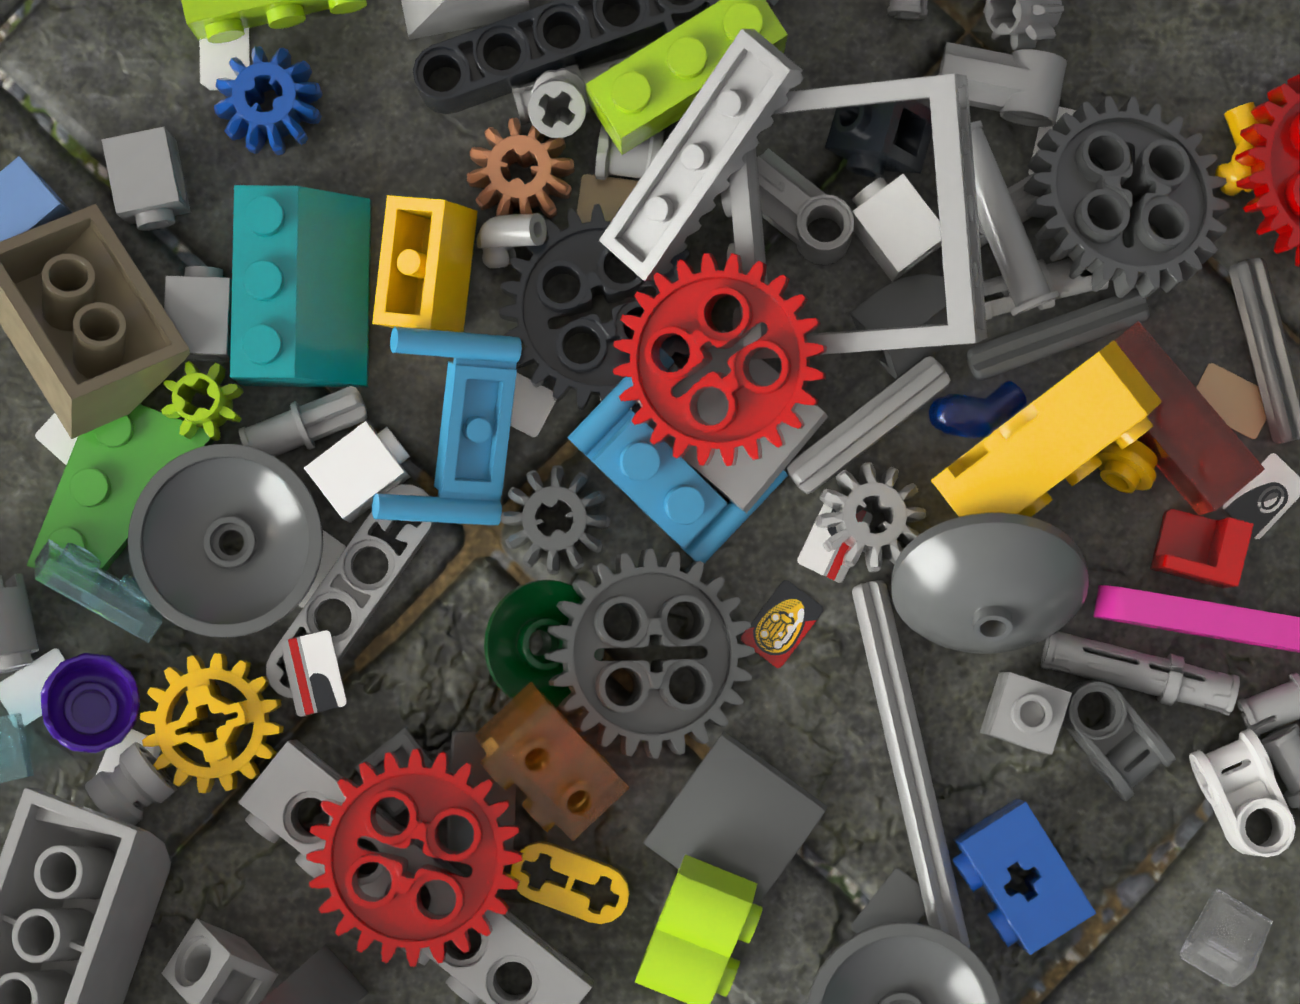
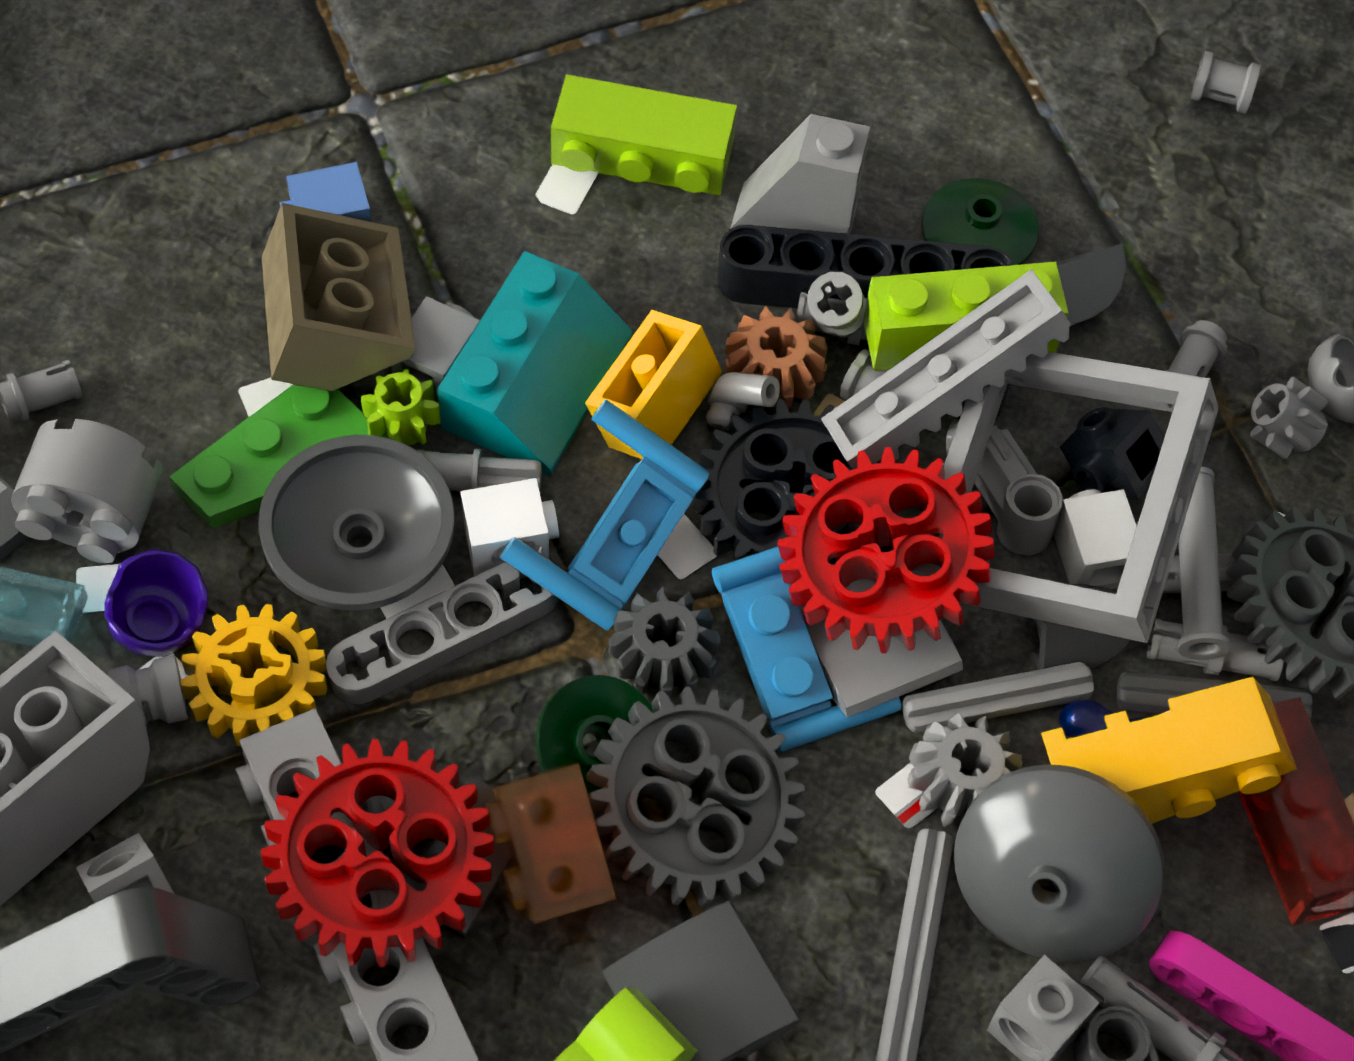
camera: 20 degrees right, 25 degrees down
clear light blue plate [35,539,163,643] -> none
light grey brick [101,127,191,231] -> none
blue gear [214,46,323,155] -> none
sticker [281,630,346,716] -> none
yellow beam [511,841,629,924] -> none
sticker [741,580,824,668] -> none
light grey piece [938,42,1067,127] -> none
yellow plate [1096,440,1158,493] -> none
red panel [1150,509,1254,589] -> none

